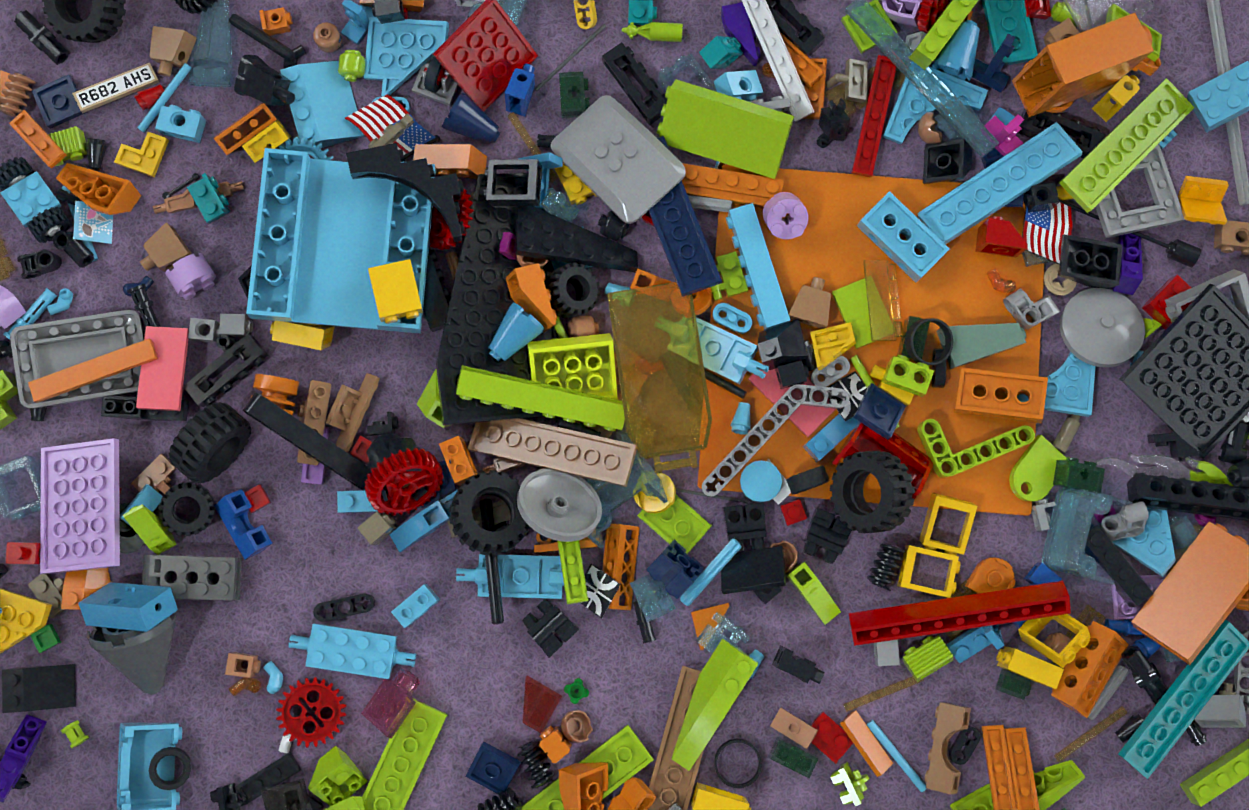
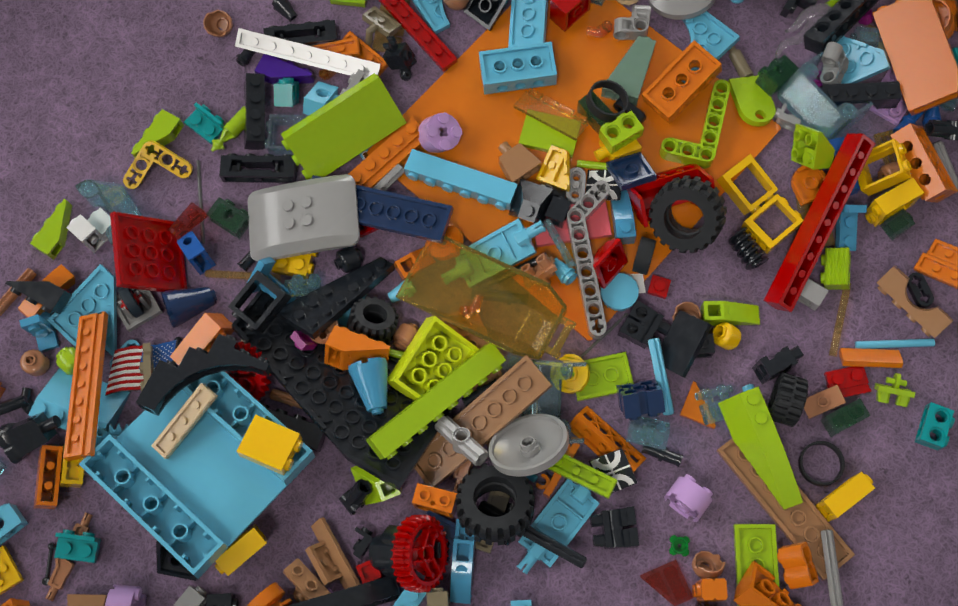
camera: 50 degrees left, 10 degrees down
lime plate [710,251,748,301] -> none
medium azure plate [712,303,752,334] -> none
black hips [803,508,852,564] -> none
none -> orange plate [63,311,108,461]
none -> tan tile [151,383,218,459]
none -> clear red wing [168,202,208,240]
none -> black arch [244,73,265,150]
none -> black piece [339,479,372,515]
none -> light grey piece [435,416,489,466]
none -> nougat hips [521,253,558,288]
none -> clear light blue tile [543,219,576,268]
none -> red slope [593,238,628,289]
none -> lavender brick [664,474,713,522]
none -> yellow head [712,322,741,350]
none -> black tyre [768,372,808,427]
none -> lime slope [791,124,835,170]

